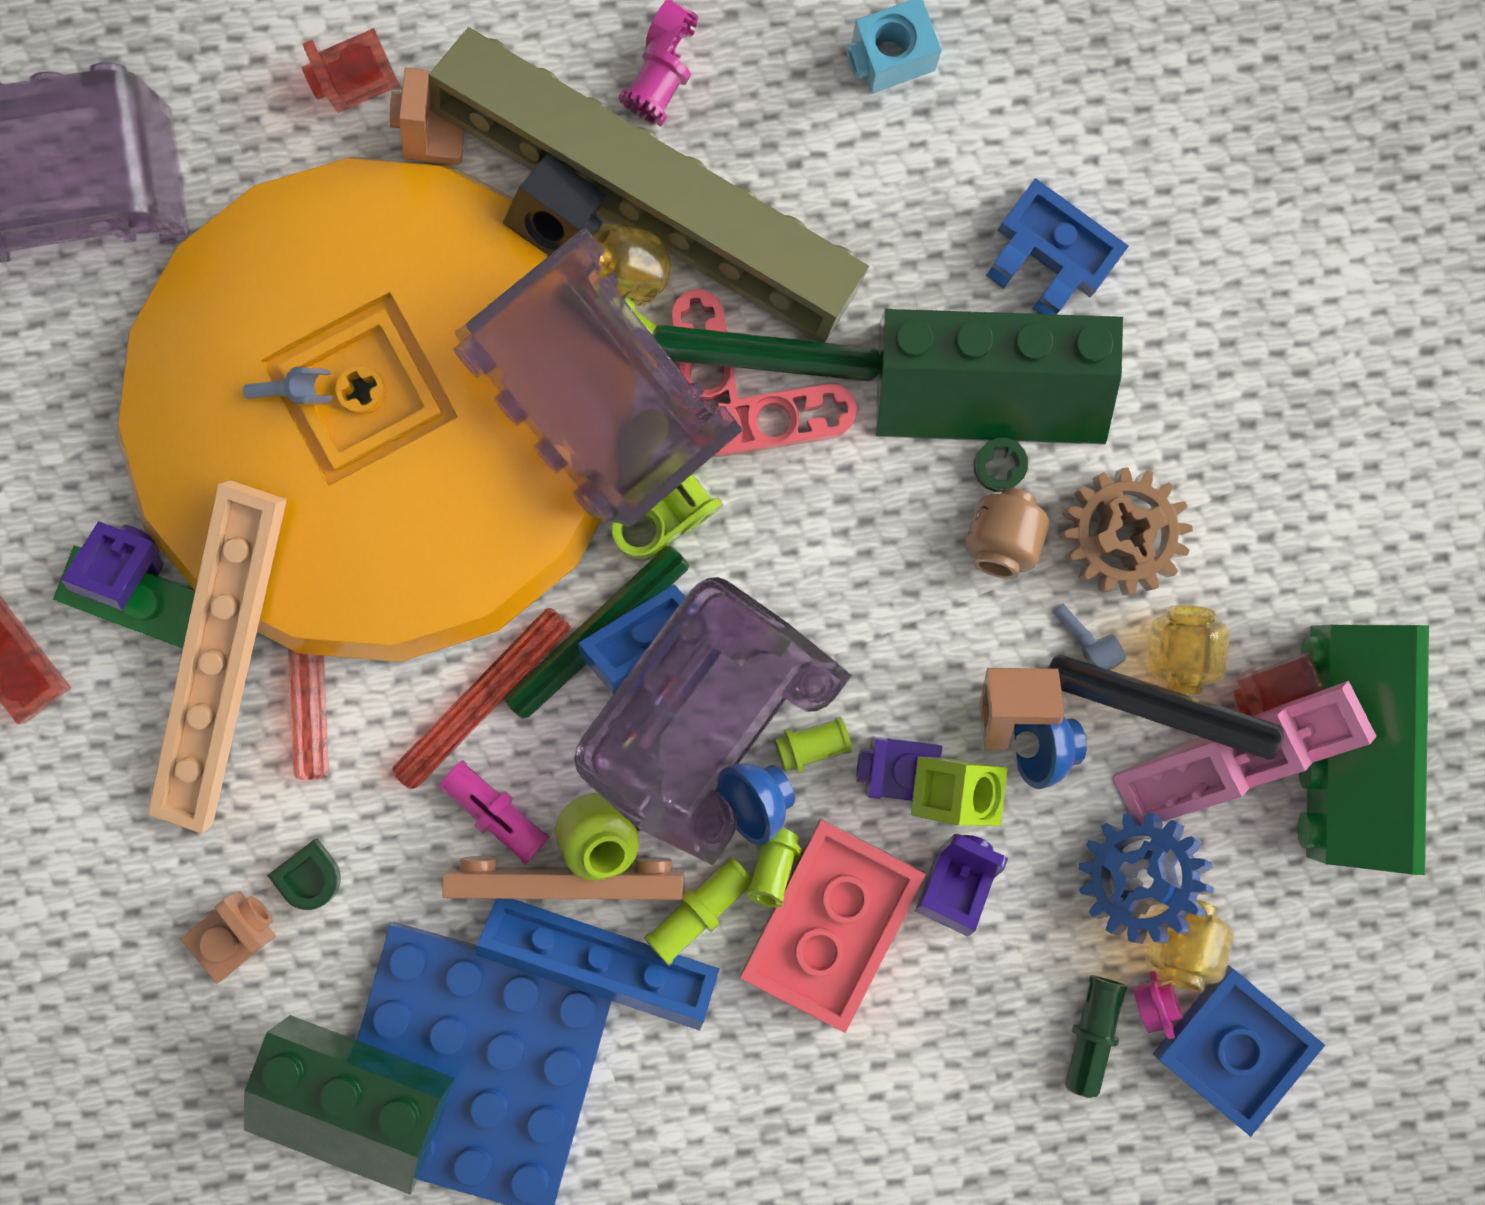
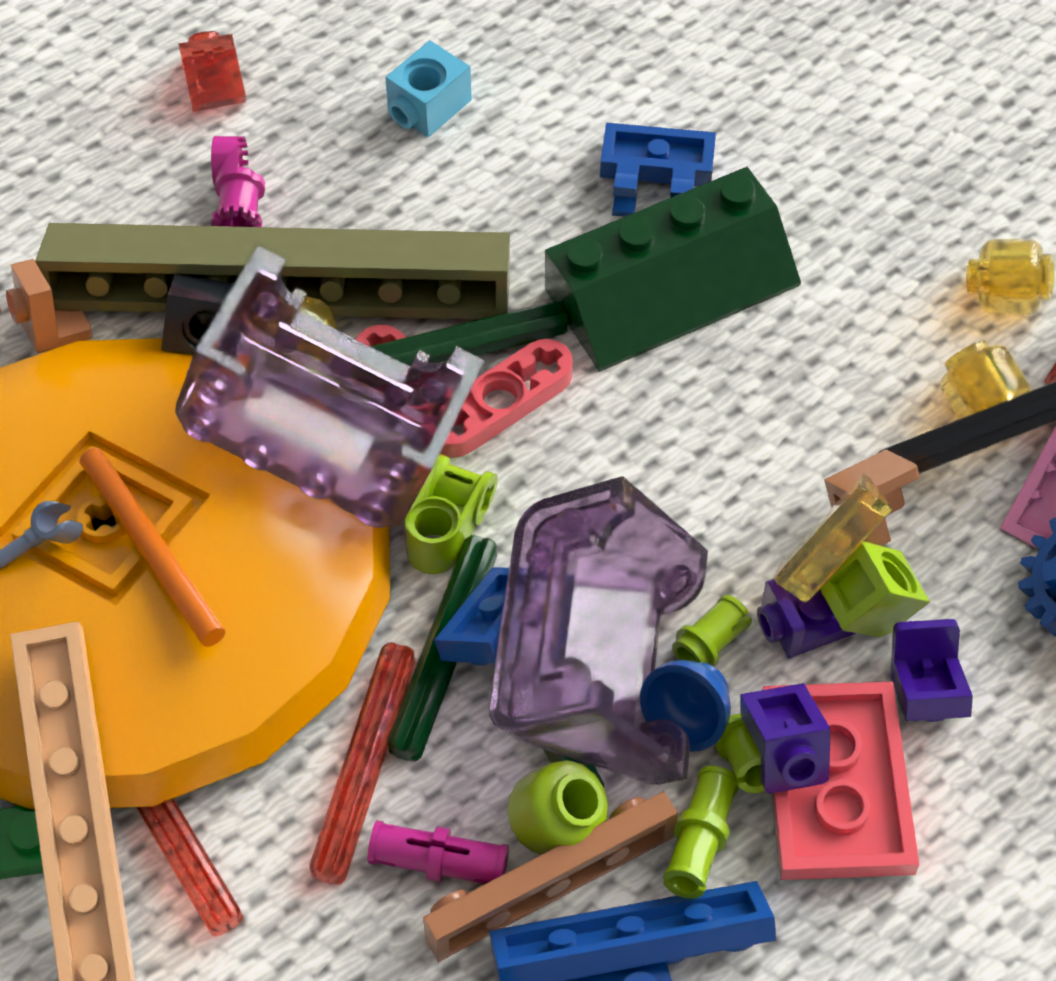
camera: 35 degrees left, 30 degrees down
medium nougat head [965,488,1050,579] -> none
dark green bush [973,438,1028,492] -> none
blue piece [1014,717,1087,789] -> none
sand blue hand [1053,604,1126,670] -> none
medium nougat gear [1059,467,1193,596] -> none
none -> orange bar [79,448,225,647]
none -> dark purple bracket [740,683,830,794]
none -> clear yellow slope [773,473,892,603]
none -> clear yellow head [966,239,1054,315]

